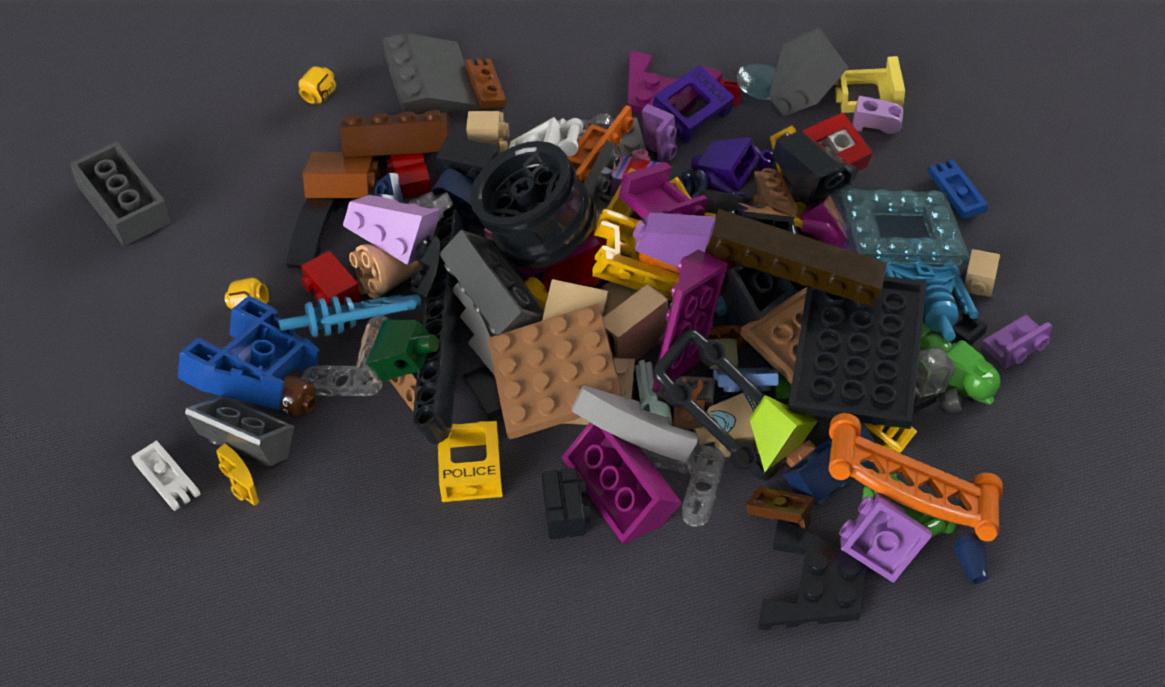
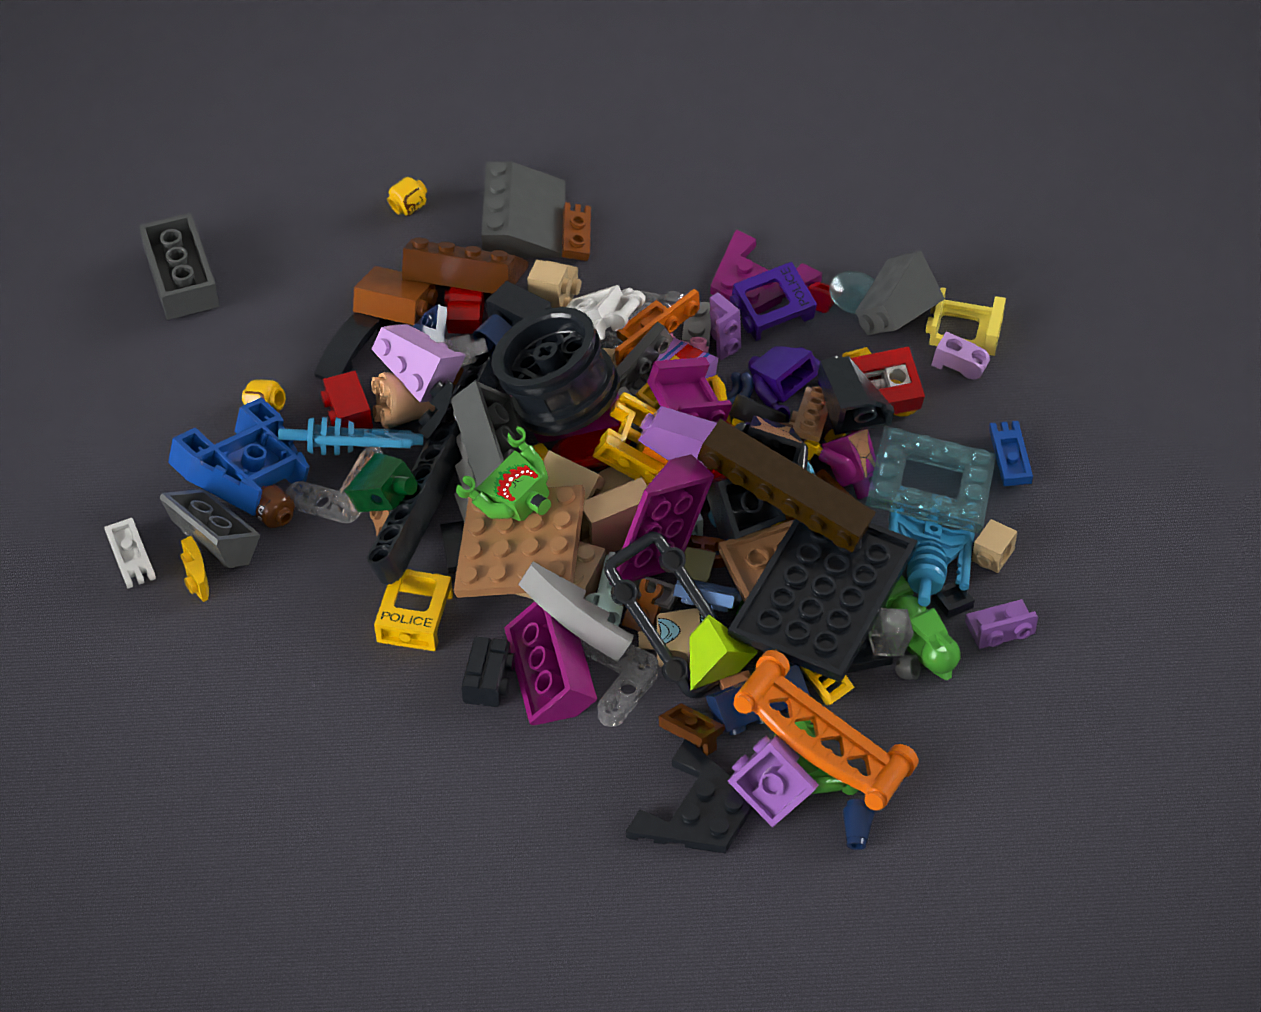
camera: 15 degrees right, 0 degrees up
none -> bright green torso [456,426,551,521]

